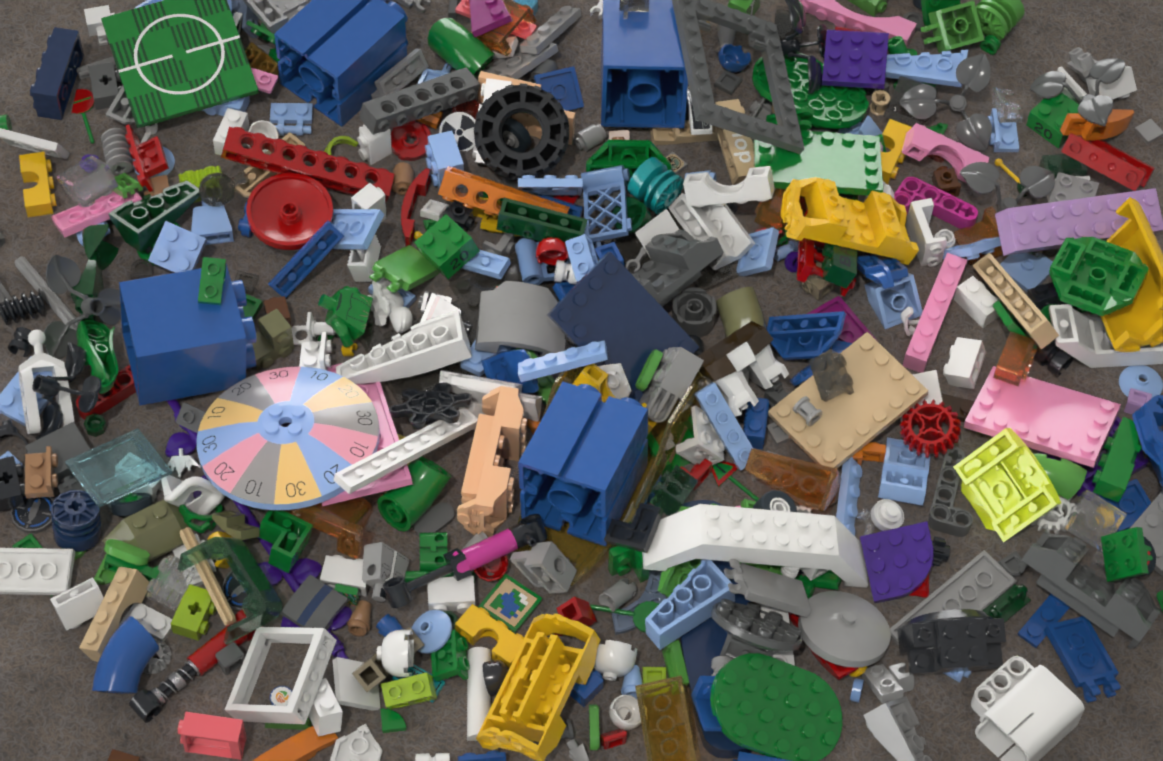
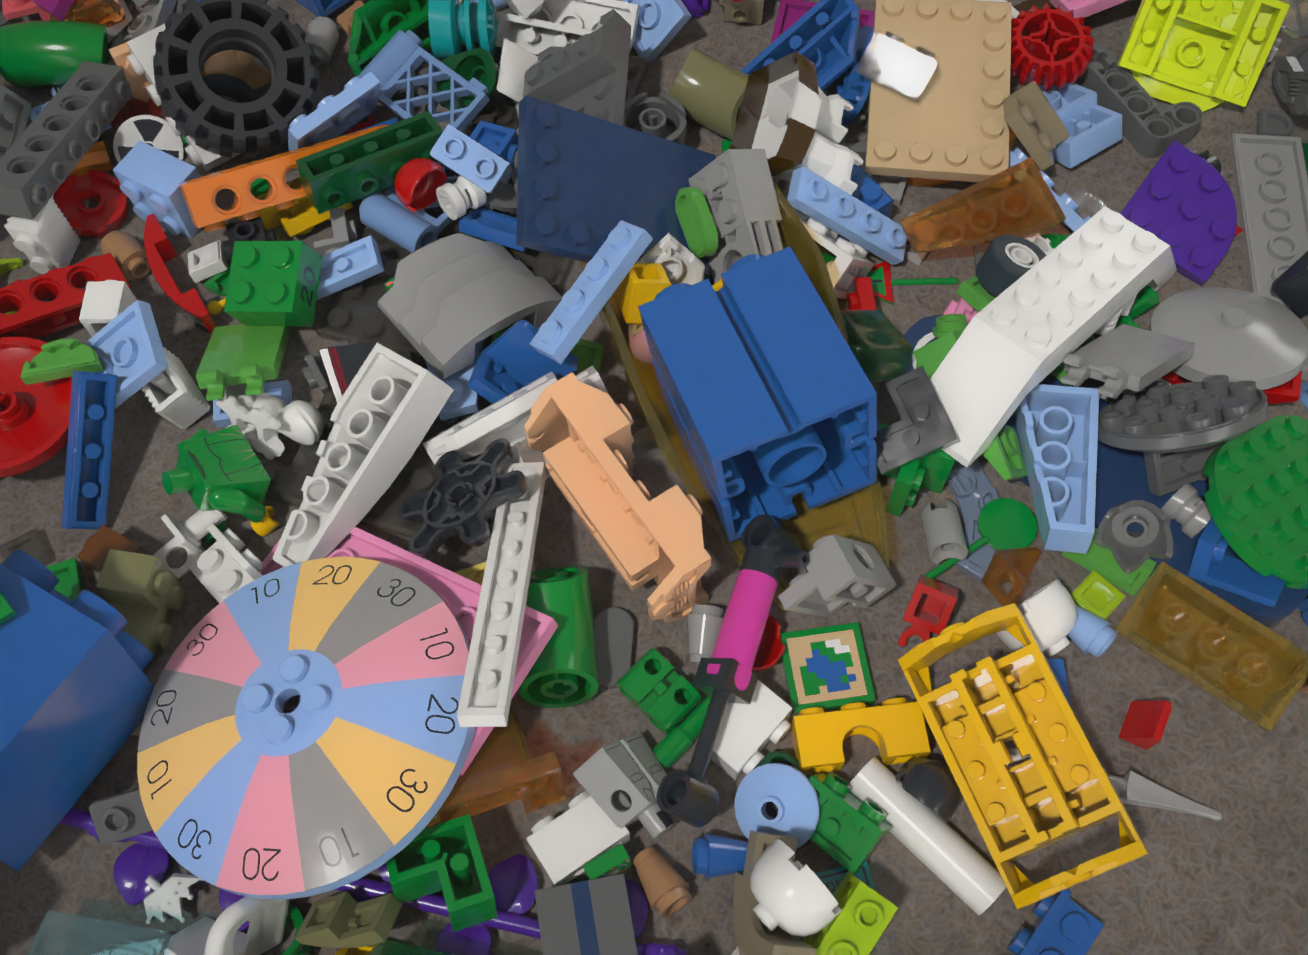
camera: 40 degrees left, 5 degrees up
bright green tile [589,704,600,750] -> none
white hair [609,695,645,730] -> none
light grey bush [793,396,823,426] -> none
white plate [870,499,904,531] -> none
none -> bright green tile [20,339,104,385]
none -> clear orange bracket [981,547,1041,607]
none -> dark tan bracket [1003,81,1070,171]
none -> dark grey piece [1095,500,1173,574]

